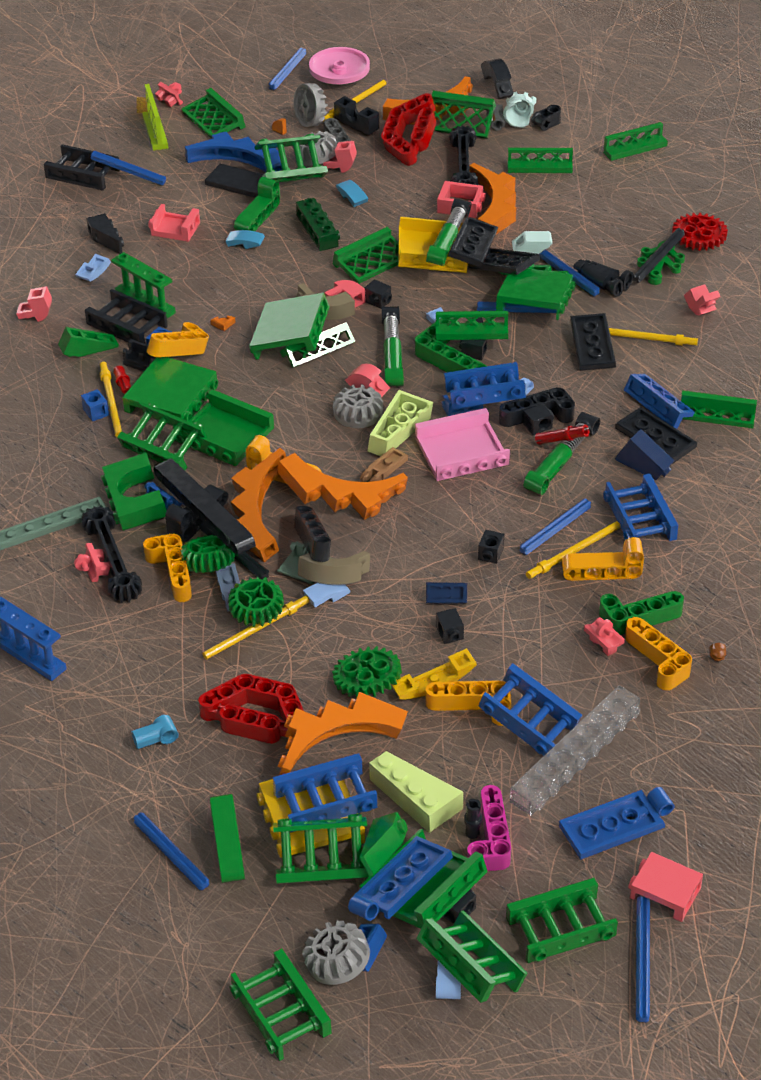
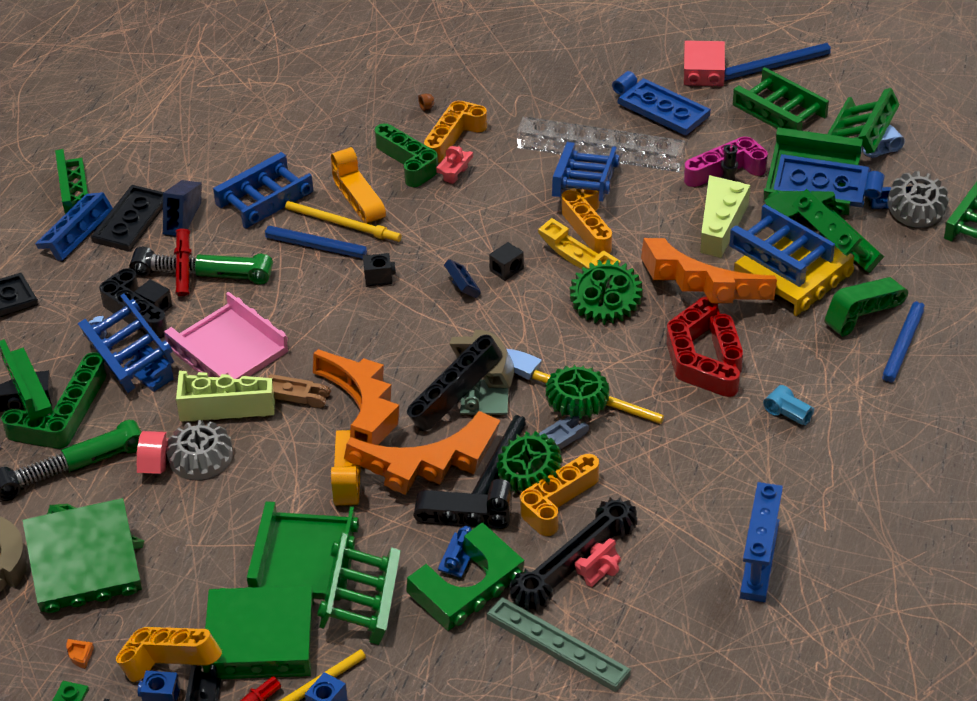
camera: 115 degrees left, 0 degrees up
black beam [153,458,256,556] -> none

